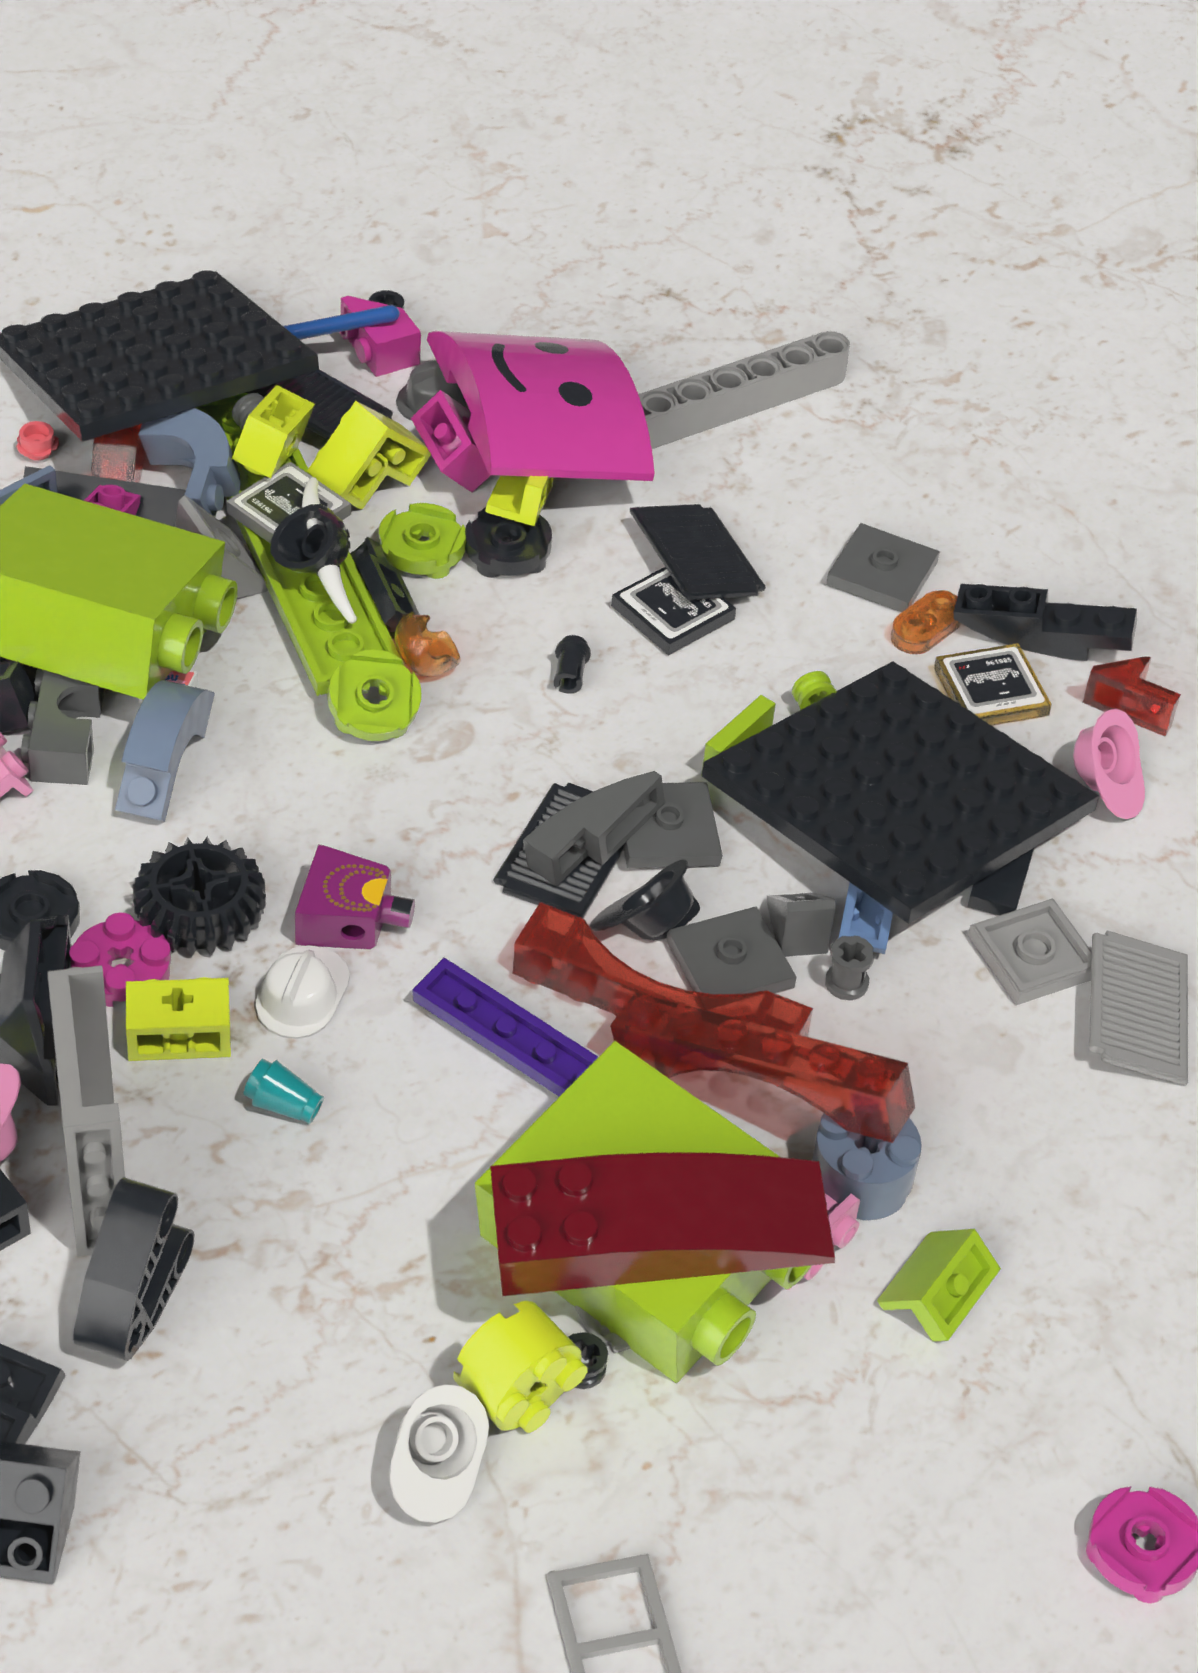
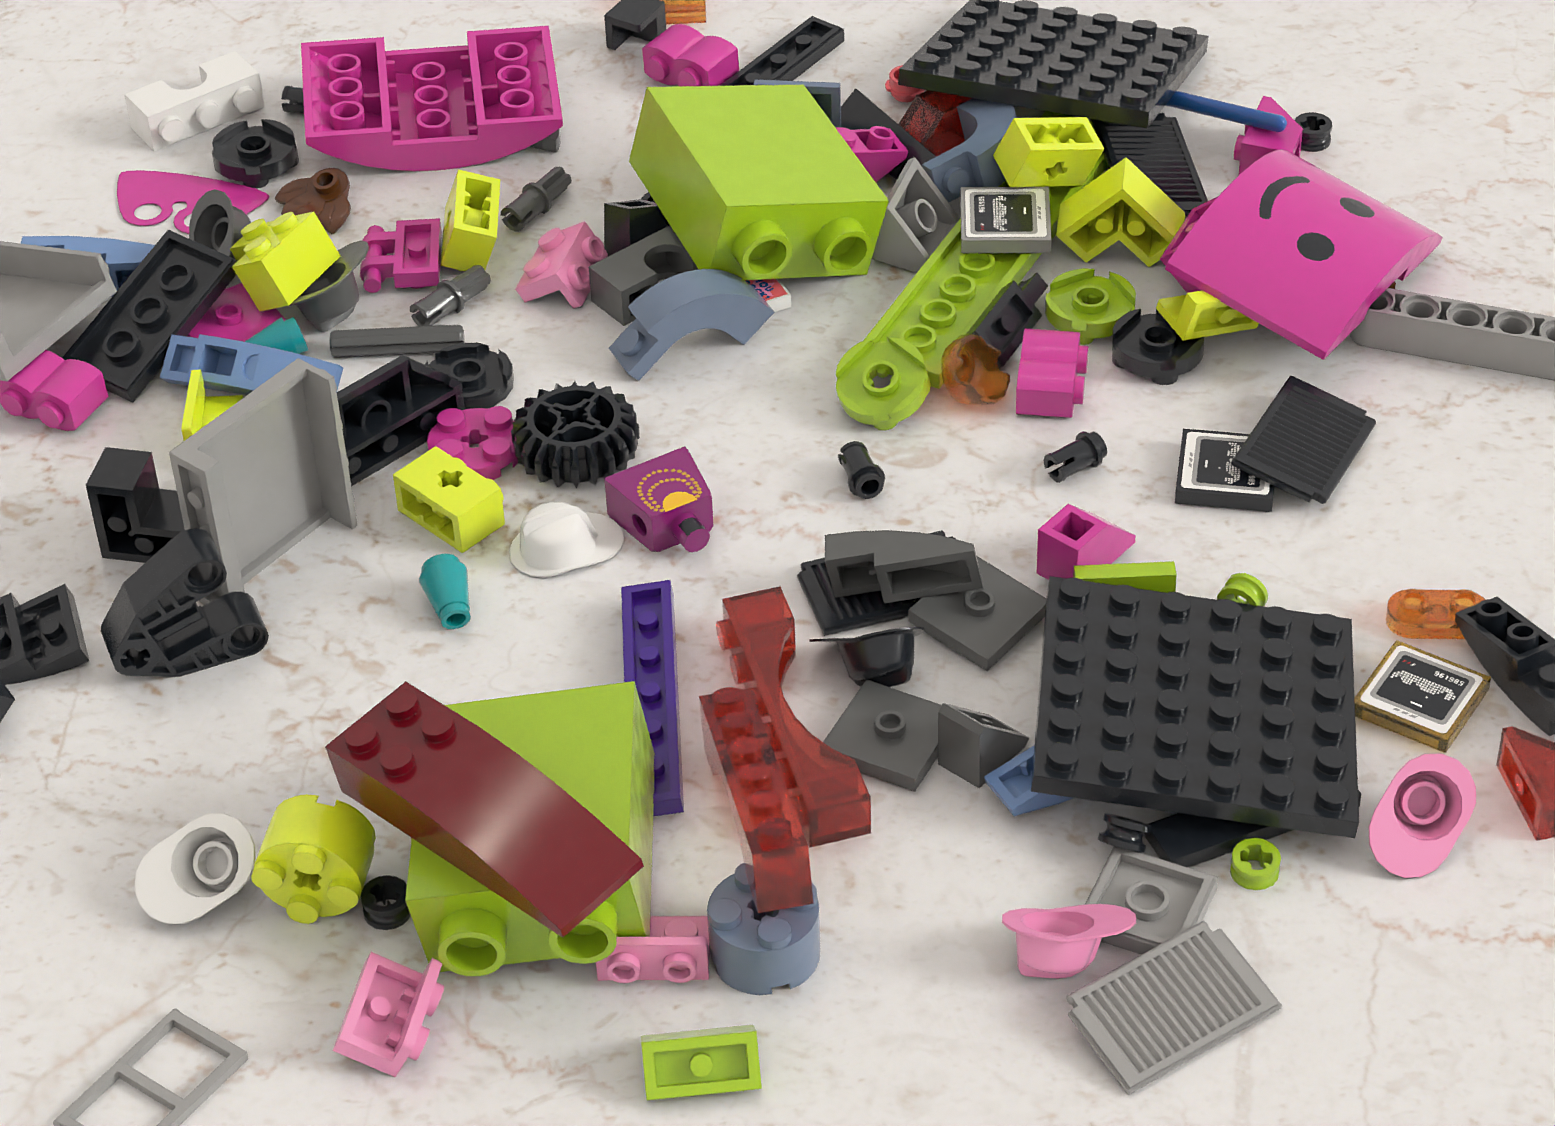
camera: 55 degrees right, 5 degrees down
black helmet [270,477,357,624] -> none
dark grey bush [825,936,874,1001] -> none
dark grey plate [826,523,940,614] -> none
none -> bright pink bracket [333,952,444,1077]
none -> black pin [838,441,885,499]
none -> bright pink piece [1002,904,1136,979]
none -> dark pink brick [1016,328,1088,418]
none -> dark pink slope [1036,504,1136,580]
none -> black bush [1098,813,1152,853]
none -> lime bush [1230,838,1281,890]

